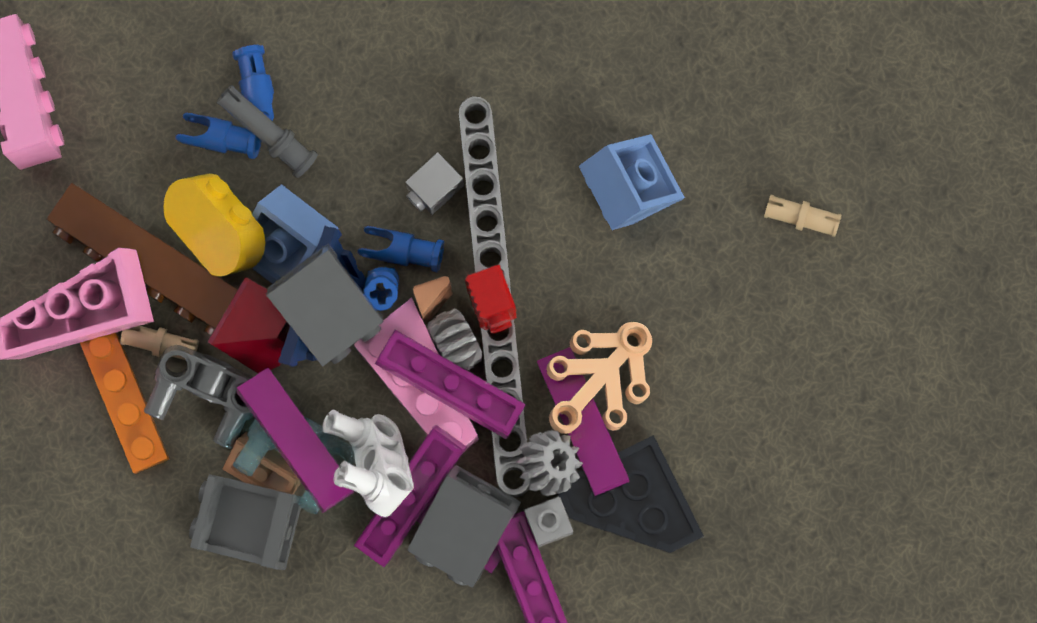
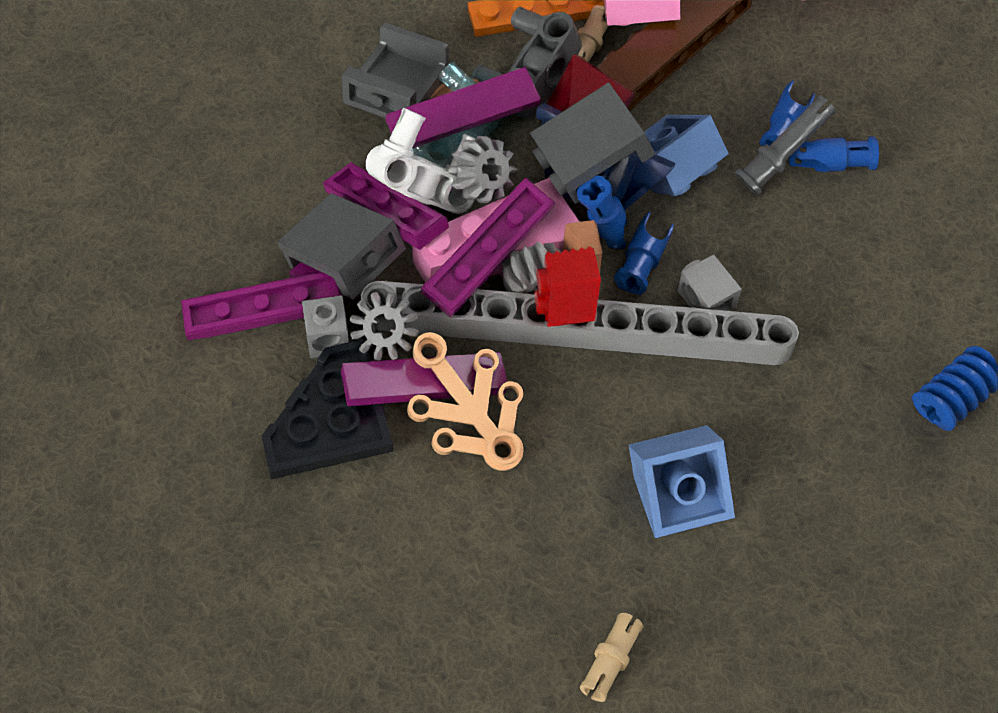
camera: 95 degrees right, 20 degrees down
yellow brick [164,173,265,276] -> none
none -> light grey gear [448,136,518,203]

